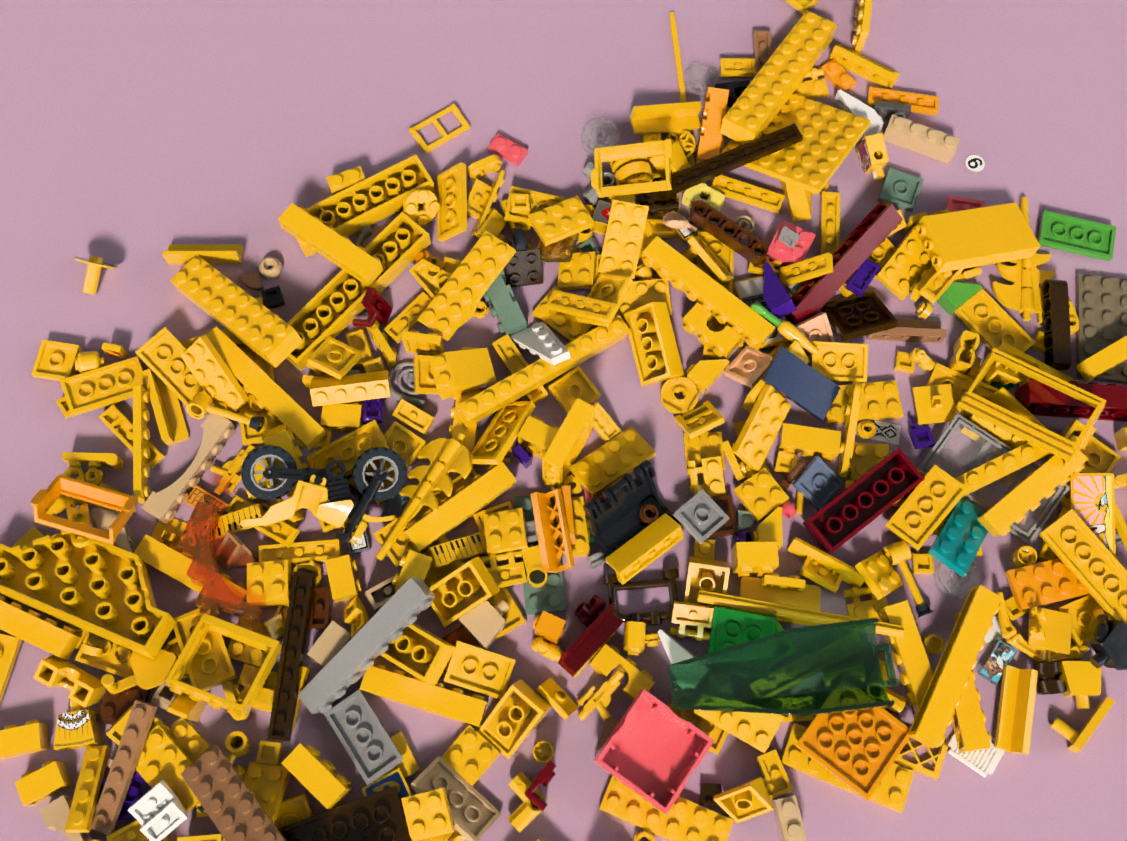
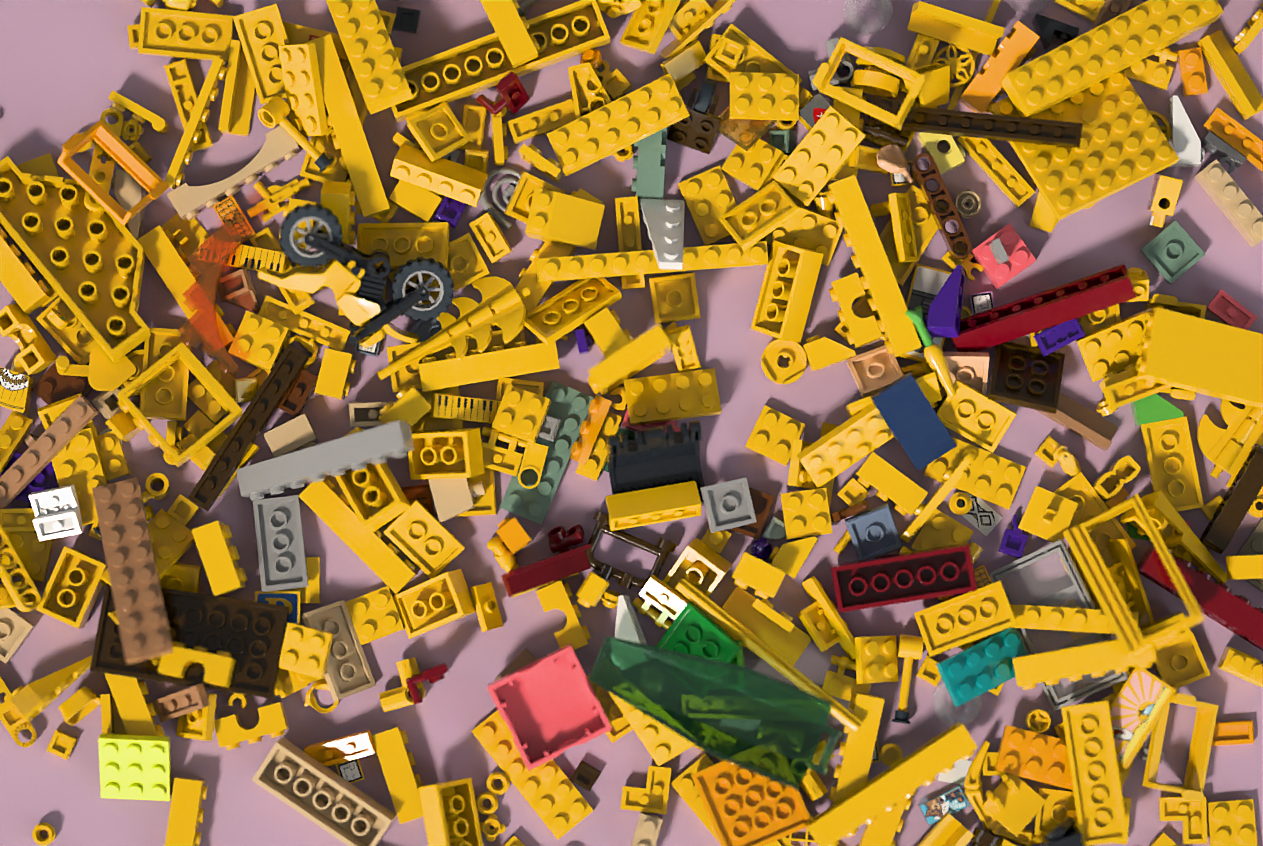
camera: 35 degrees right, 15 degrees up
yellow slope [344,596,369,638] -> none
light orange fence [530,489,575,573] -> none
yellow wheel [533,741,554,764] -> none
yellow plate [546,290,619,324] -> none
yellow piece [577,669,625,721] -> none
light grey bush [587,552,606,569] -> none
reddish brown plate [639,504,659,524] -> none
yellow plate [674,400,725,439] -> none
yellow plate [687,455,726,497] -> none
yellow slope [713,777,774,823] -> none
yellow plate [779,252,833,287] -> none
coral hinge [781,501,797,519] -> none
yellow plate [819,191,840,255] -> none

